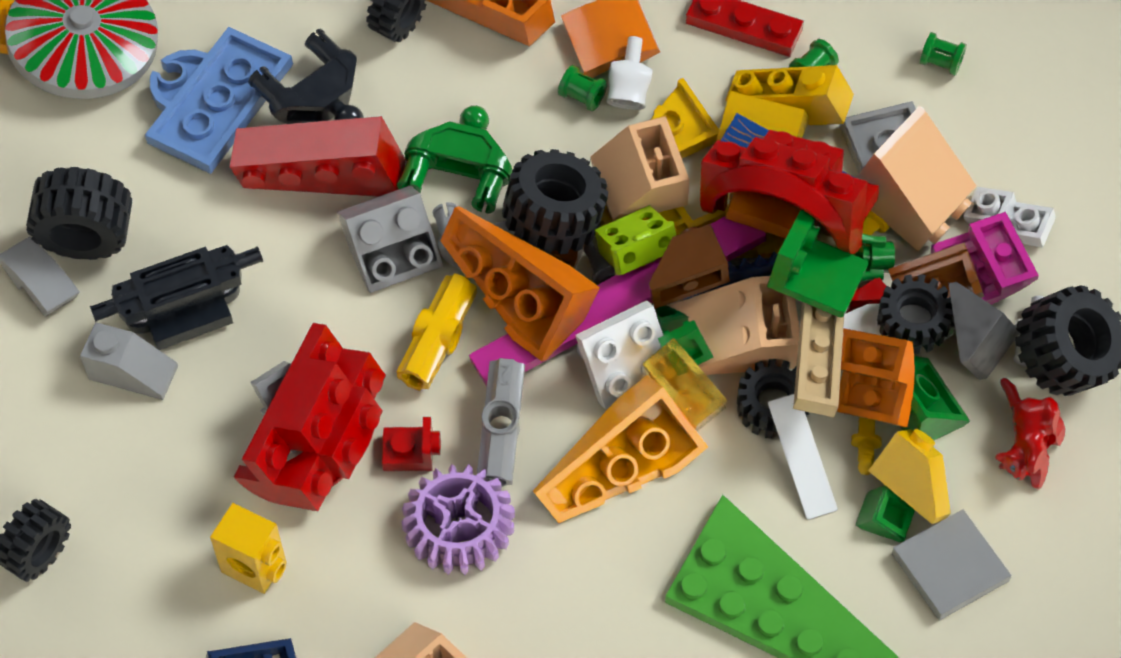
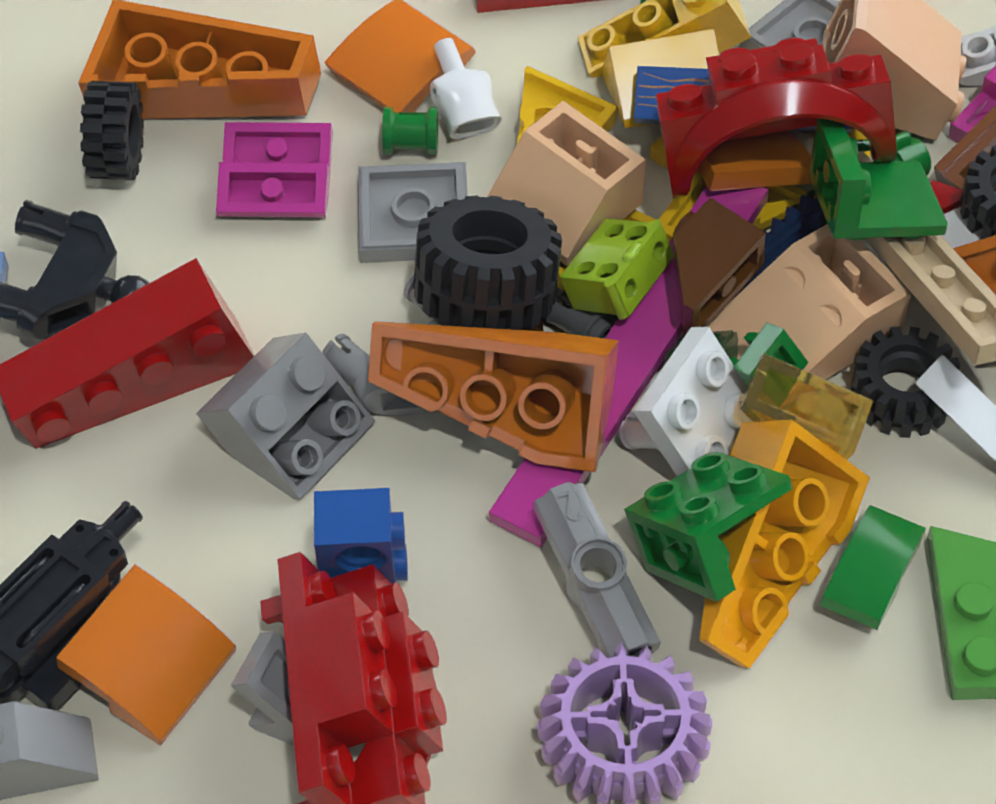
camera: 30 degrees left, 5 degrees down
red bracket [382,417,441,471] -> none
yellow piece [396,273,477,391] -> none
green connector [397,105,513,214] -> none
none -> orange slope [56,564,236,746]
none -> dark pink slope [216,122,333,217]
none -> blue brick [314,488,408,584]
none -> light grey tile [358,162,468,263]
none -> green bracket [624,452,793,602]
none -> green slope [819,505,926,630]

